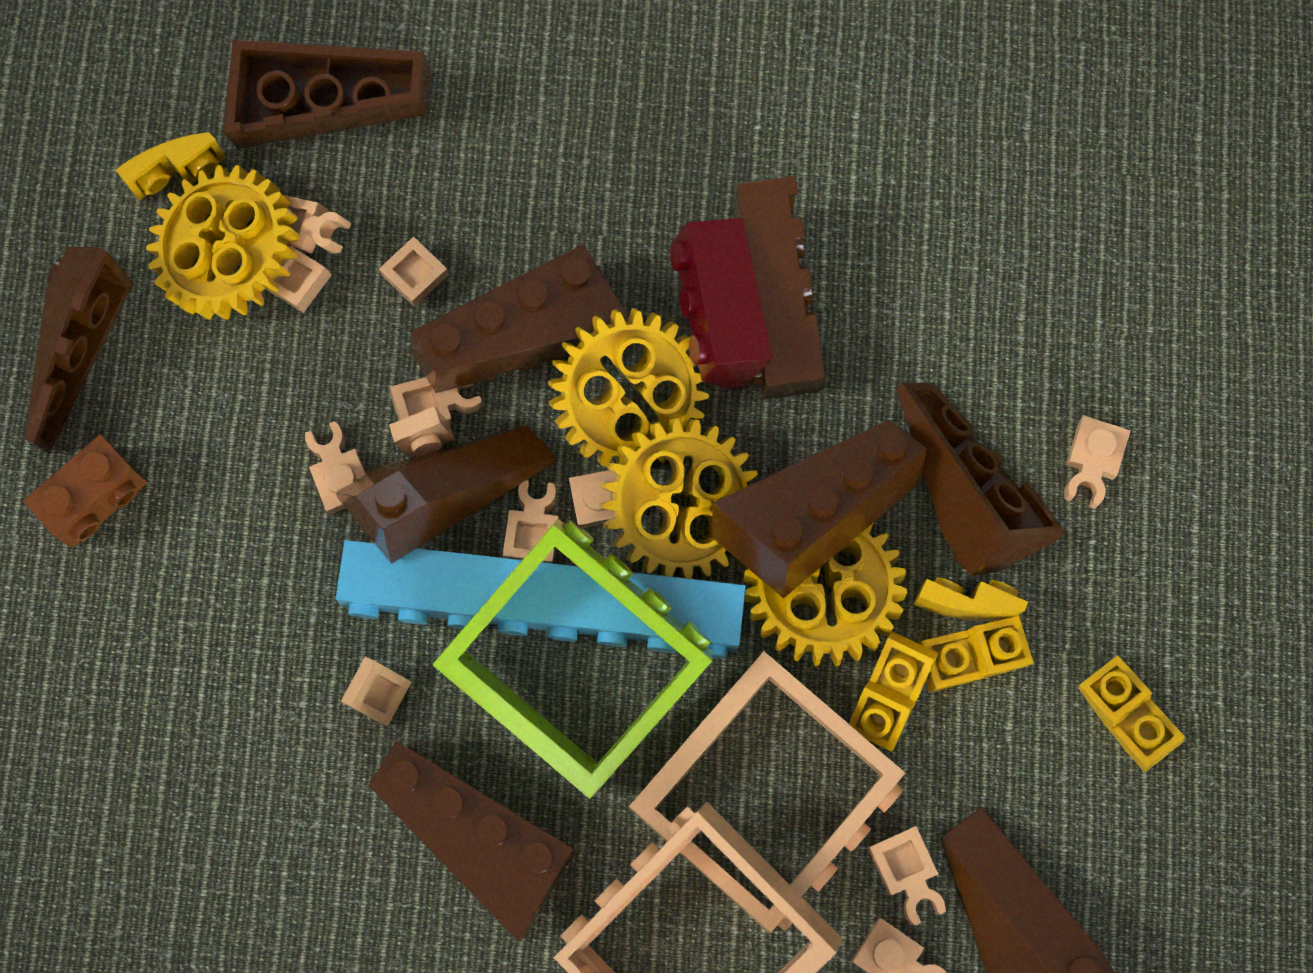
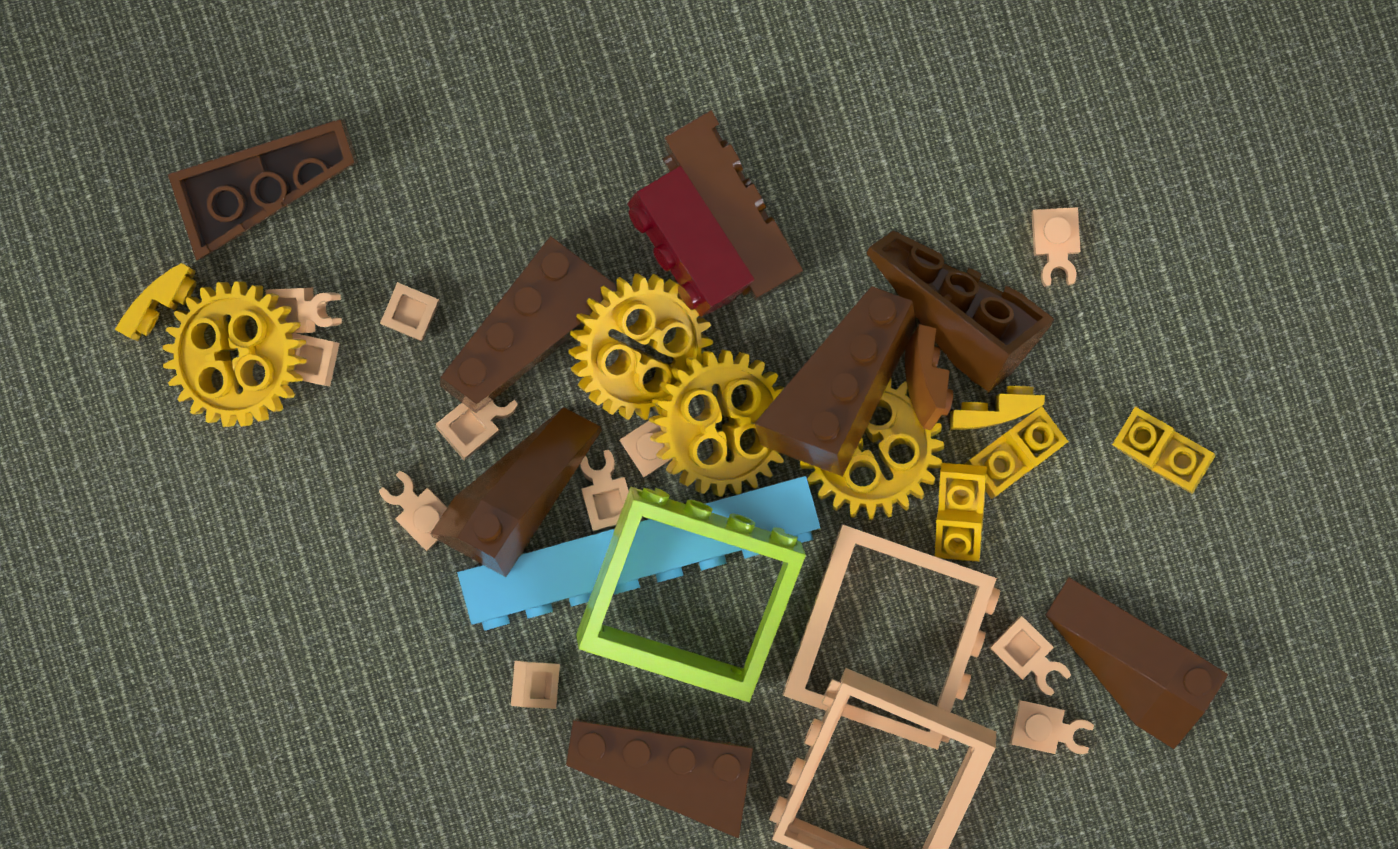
camera: 20 degrees left, 10 degrees up
dark orange brick [23,434,148,548] -> none
reddish brown wedge [25,246,133,454] -> none
light nougat plate [389,406,455,458] -> none
none -> dark orange slope [905,324,953,430]

